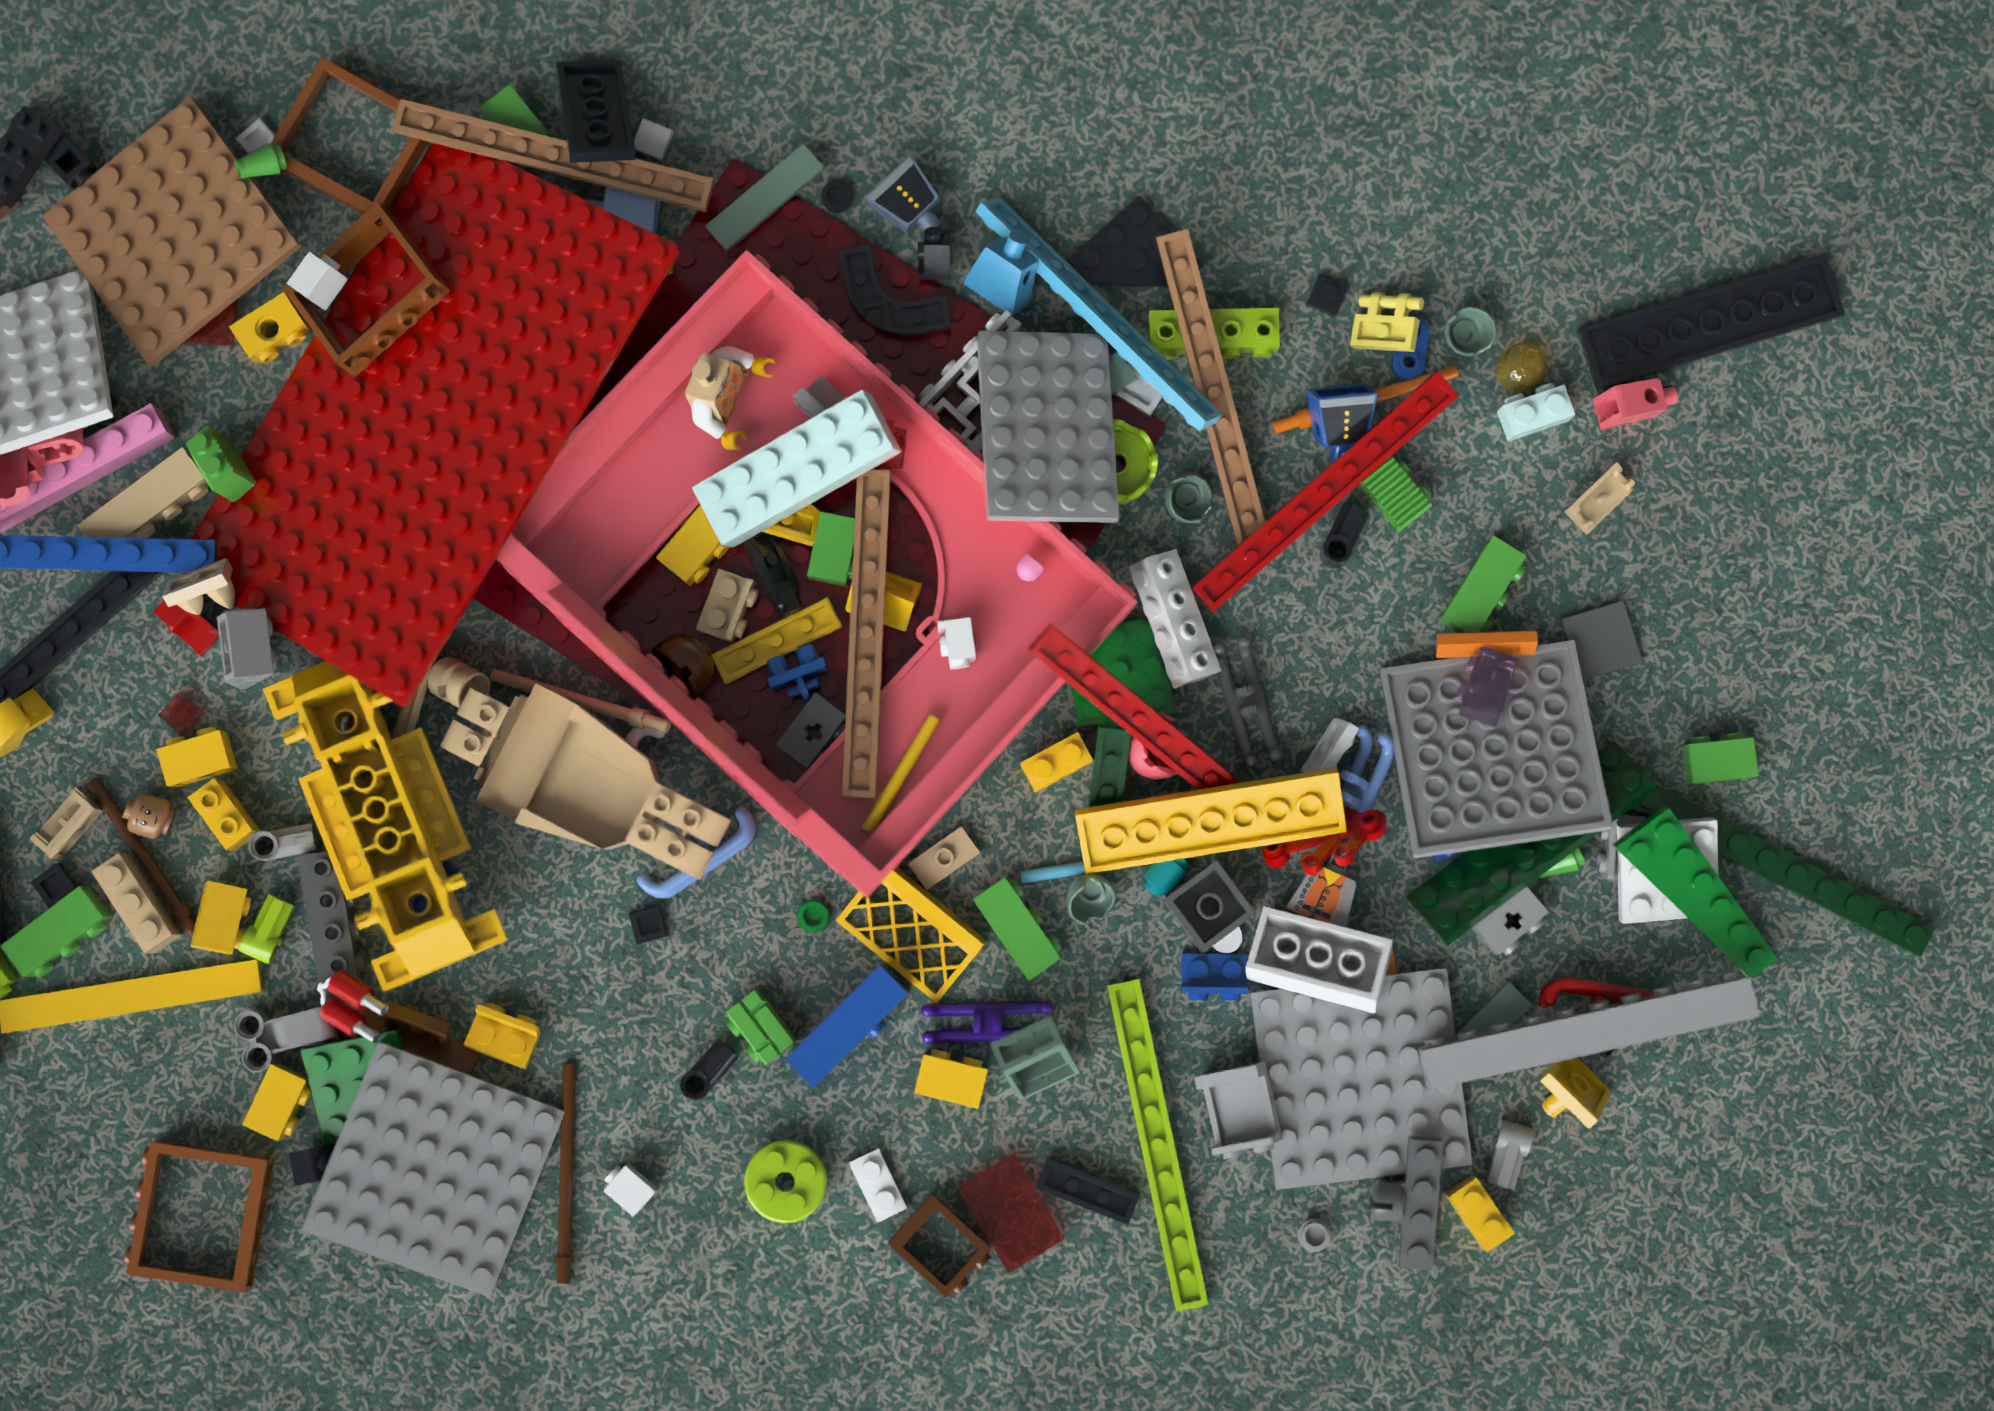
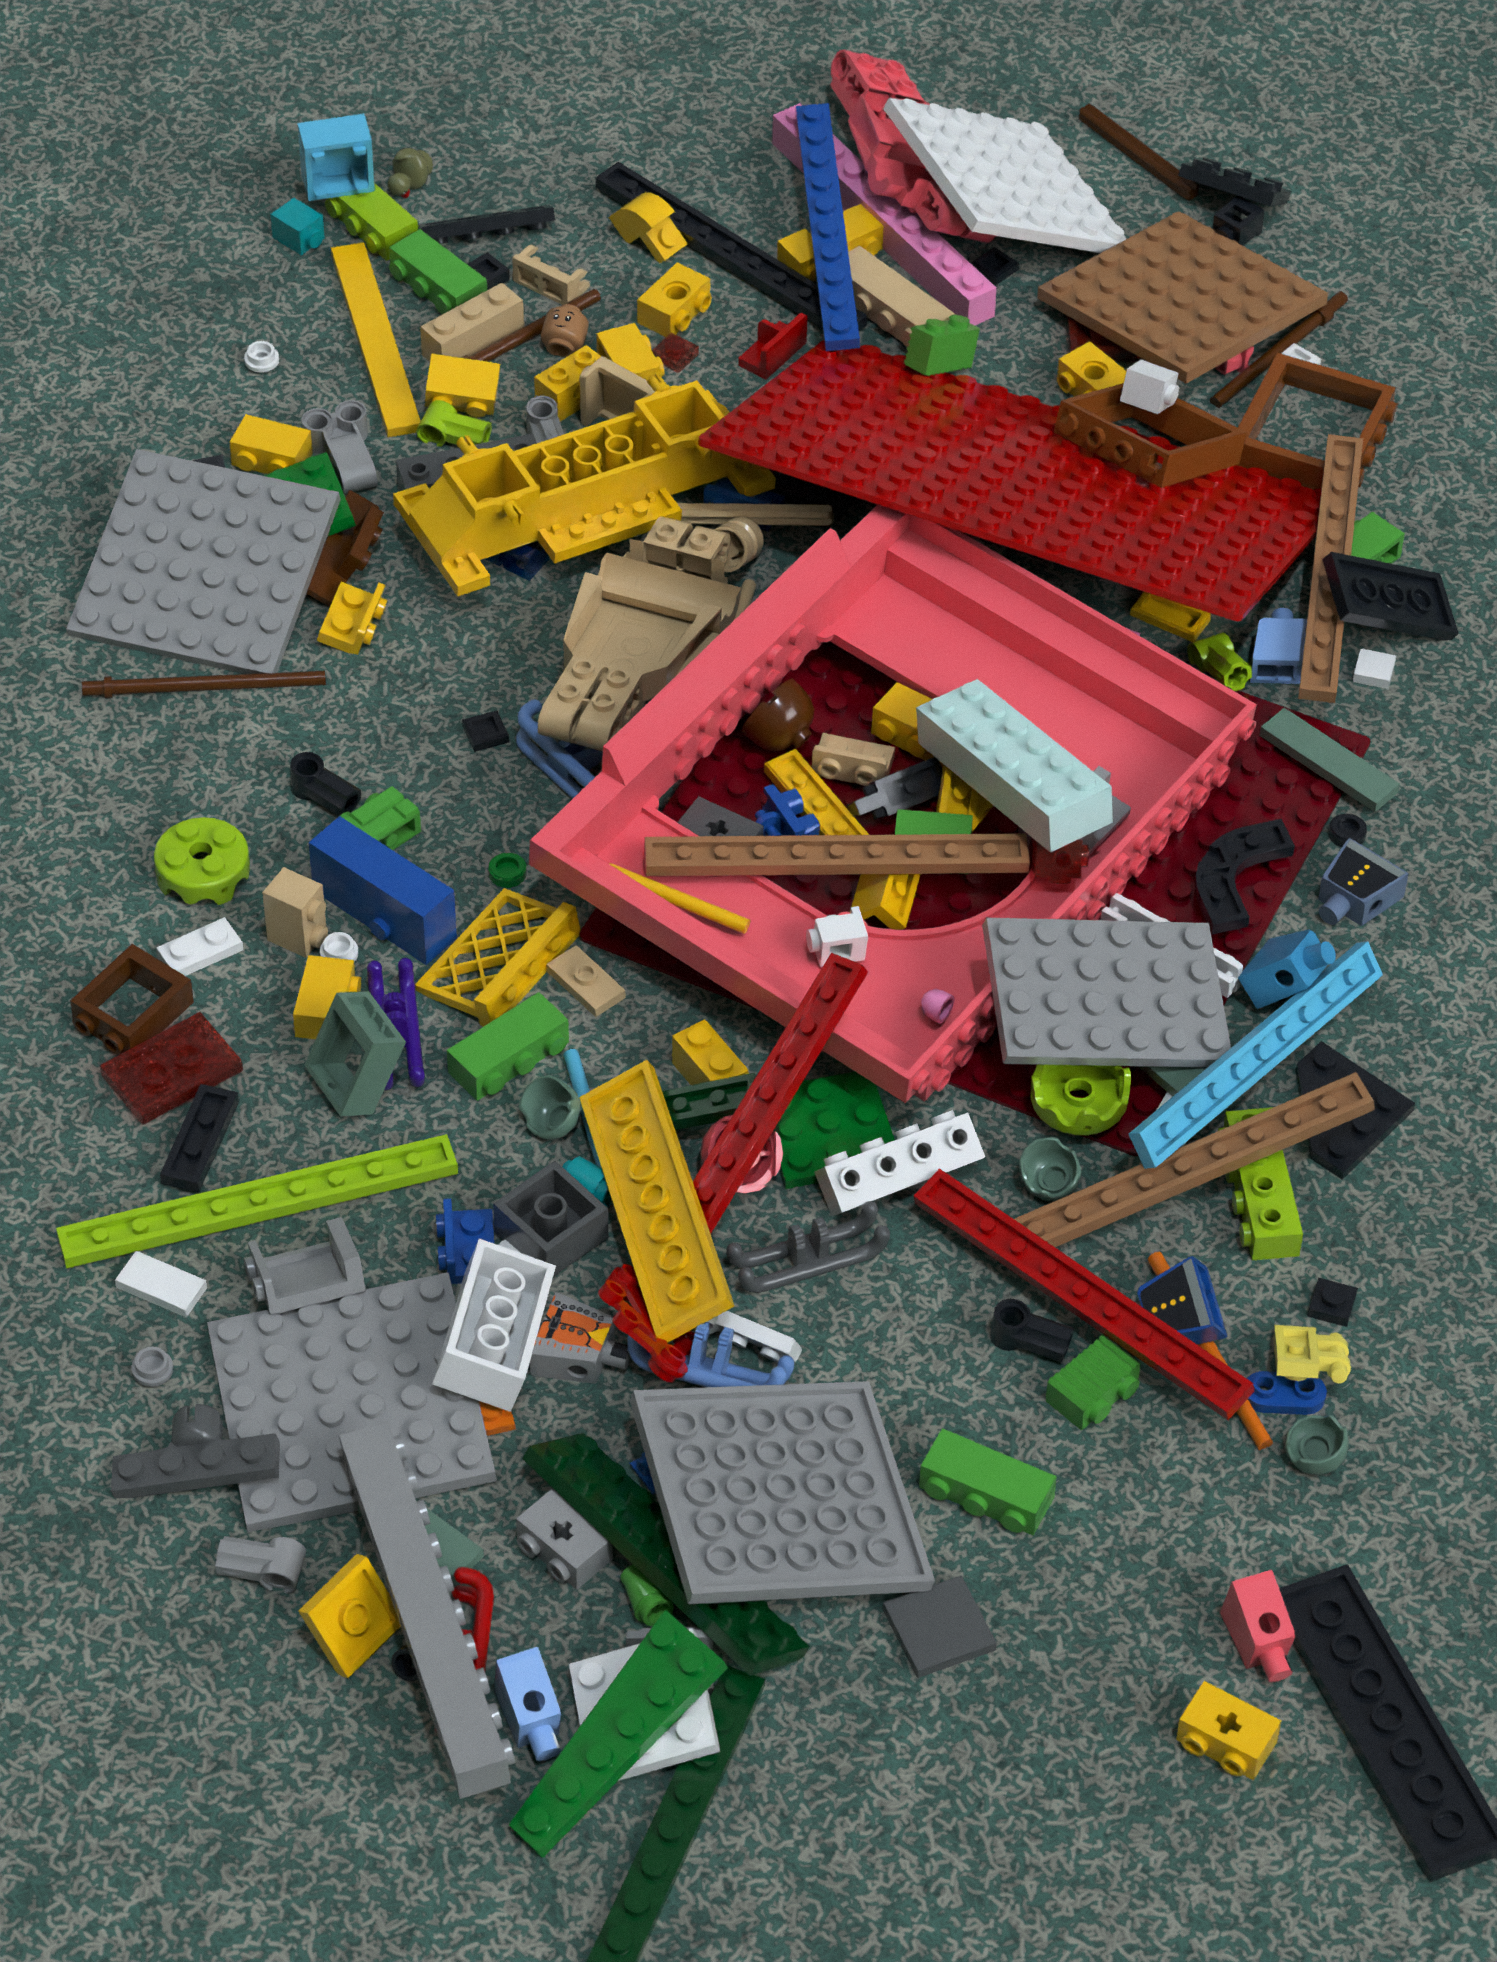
camera: 80 degrees right, 35 degrees down
dark orange window [124,1140,275,1293] -> none
tan tile [162,558,235,615] -> none
light grey slope [217,609,277,689] -> none
bright green cone [234,143,287,179] -> none
red piece [317,970,388,1043] -> none
white brick [604,1163,658,1217] -> none
torso [685,346,776,450] -> none
black brick [918,227,951,279] -> none
orange tile [1436,631,1538,658] -> none
yellow brick [1444,1175,1515,1252] -> none
clear purple brick [1455,647,1519,727] -> none
clear yellow hair [1495,342,1548,393] -> none
light aqua brick [1497,383,1575,442] -> none
tan hinge [1564,462,1635,535] -> none
bright green brick [1682,732,1759,785] -> none
none -> white tile [115,1251,207,1317]
none -> white plate [244,341,279,372]
none -> tan brick [262,867,328,958]
none -> white plate [320,932,358,962]
none -> light blue torso [494,1646,561,1761]
none -> tan panel [579,356,655,427]
none -> yellow brick [637,262,712,339]
none -> yellow arch [777,204,884,282]
none -> yellow brick [1176,1681,1281,1780]
none -> reddish brown bar [1210,291,1348,408]

